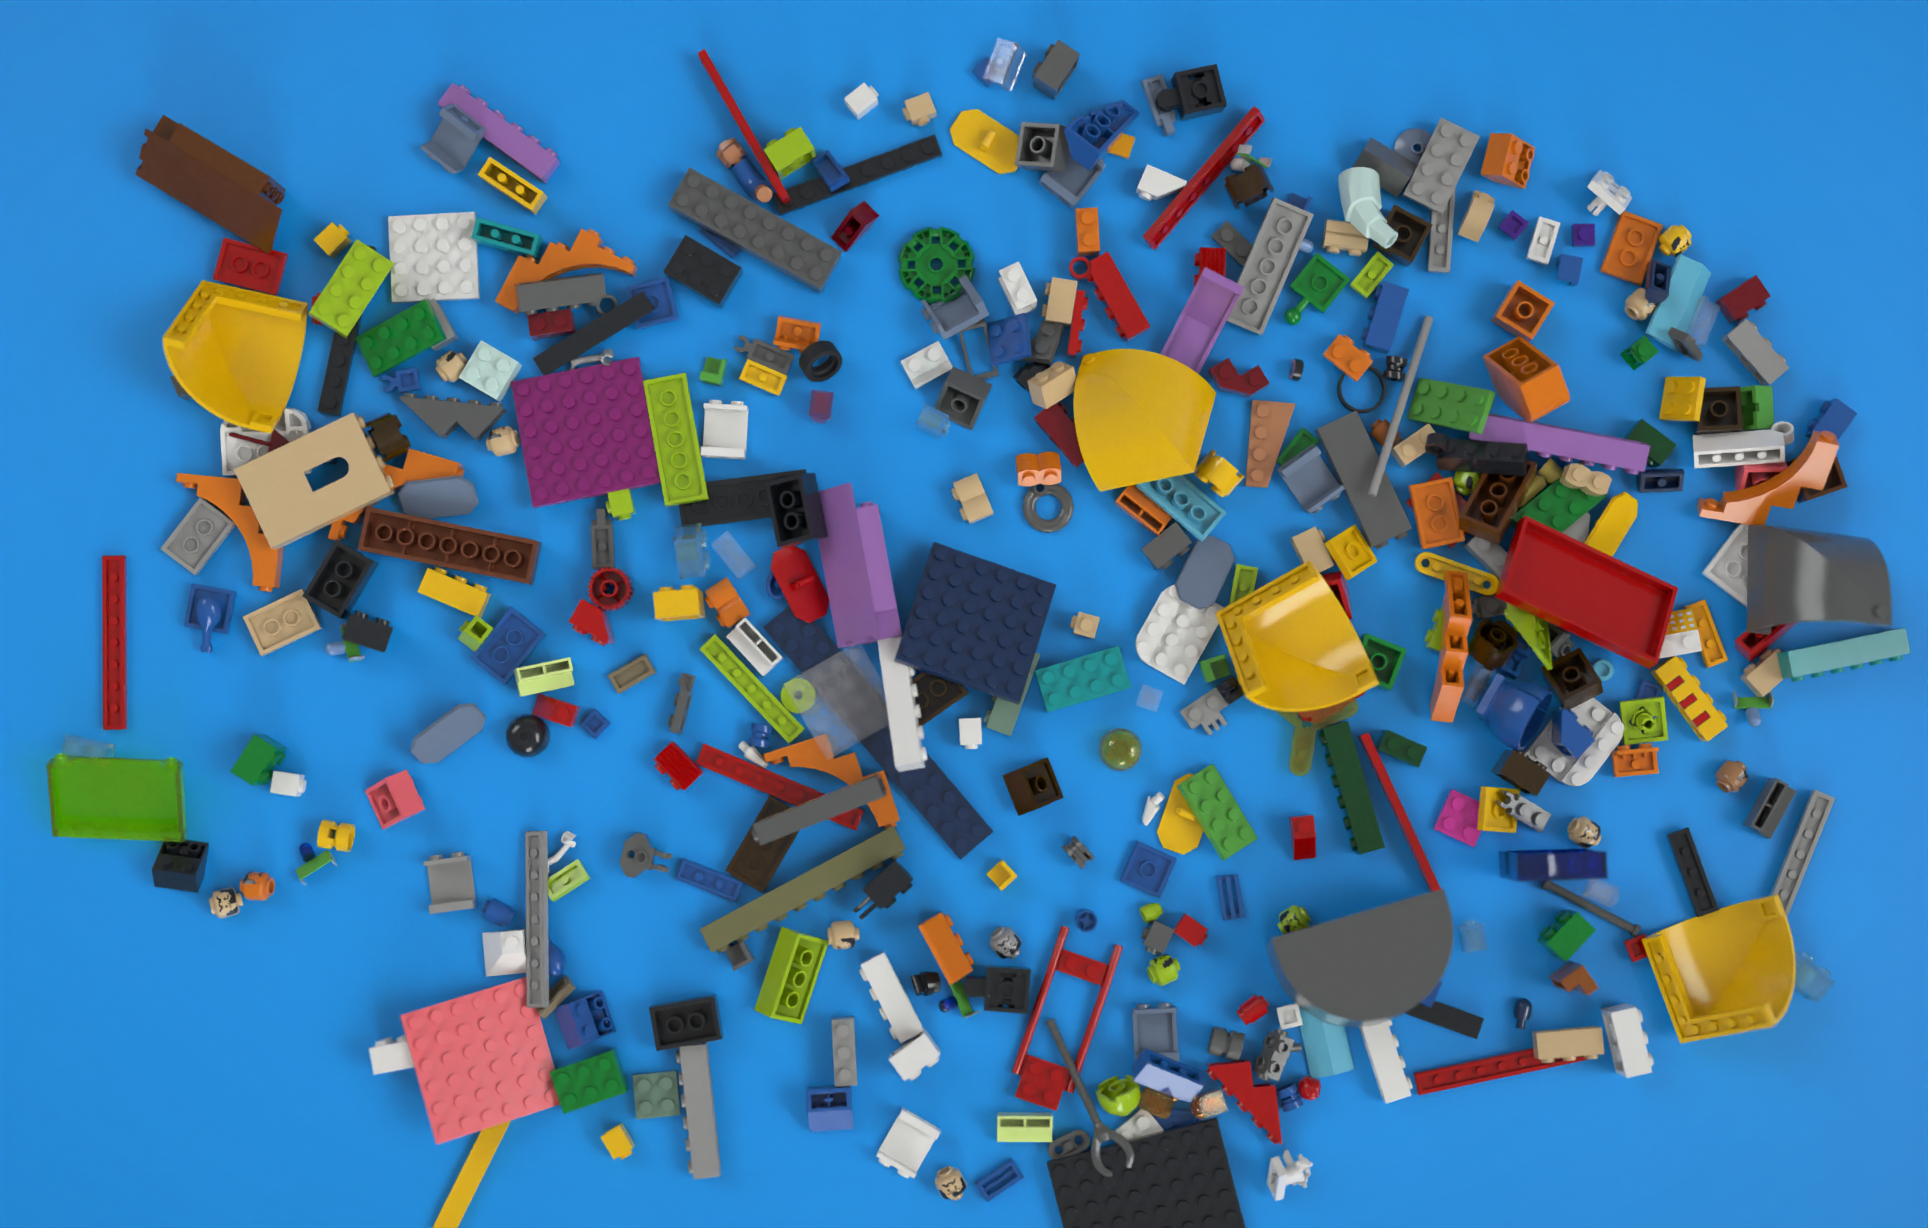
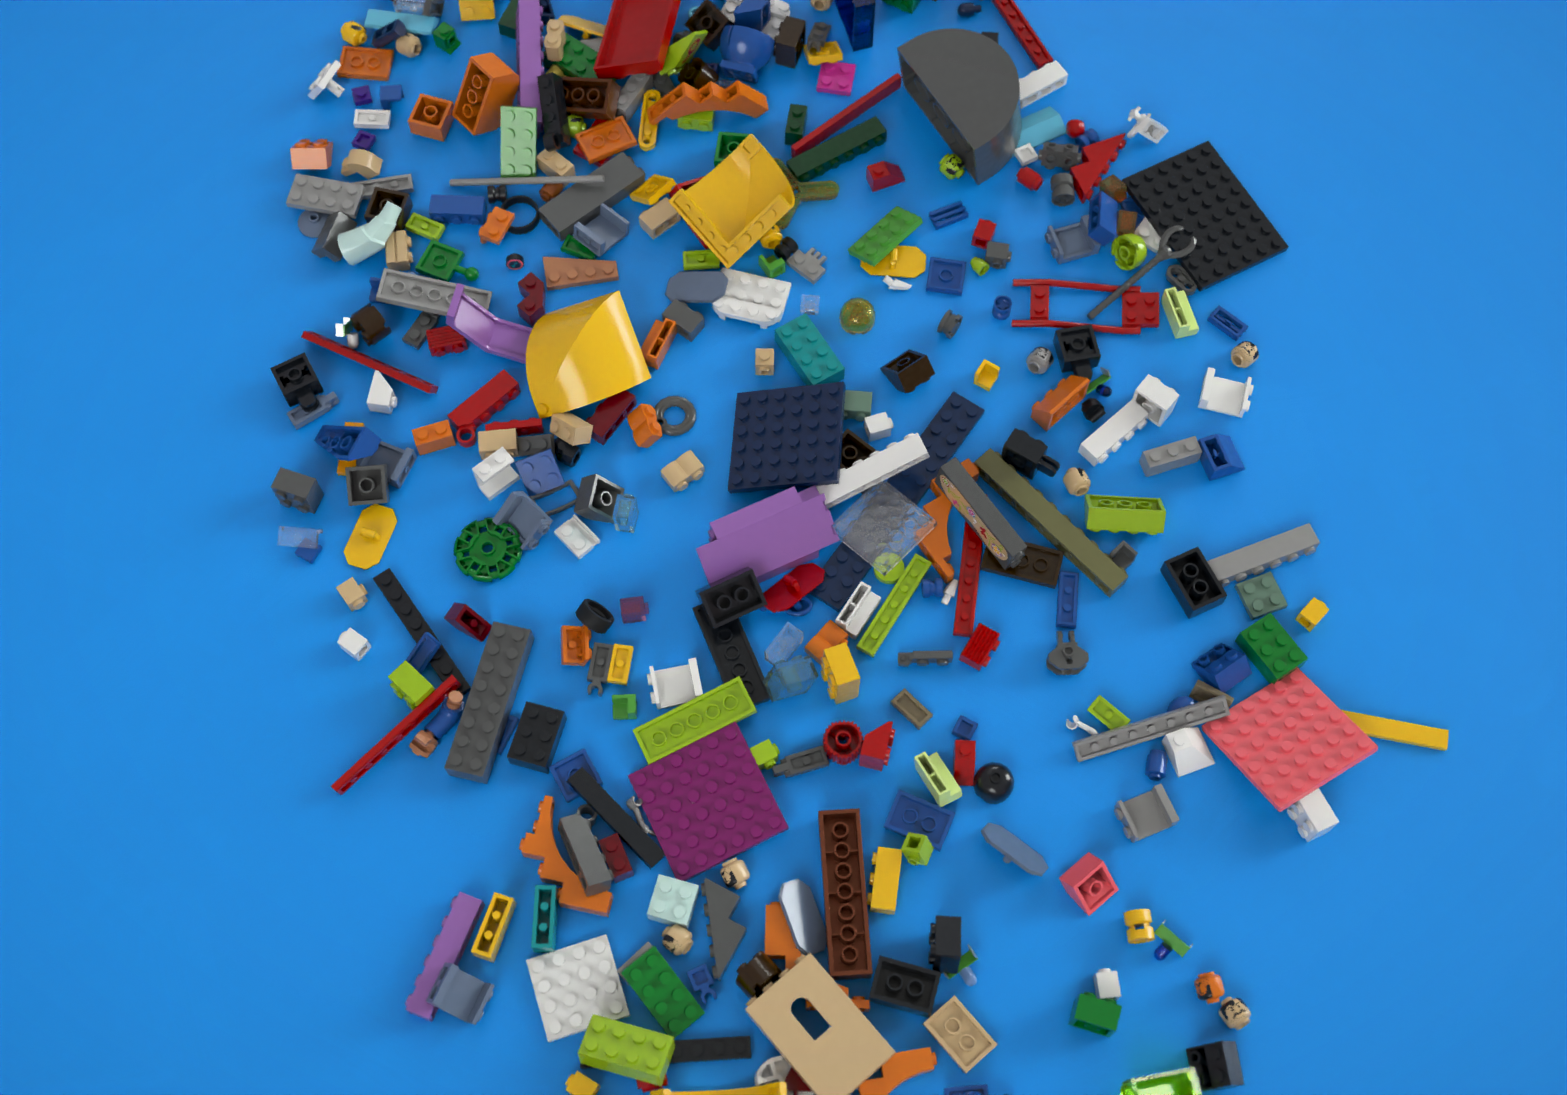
camera: 100 degrees left, 20 degrees down
medium azure slope [1136,475,1227,542] -> none
lime head [1146,954,1181,986] -> none
yellow brick [1194,449,1244,498] -> none

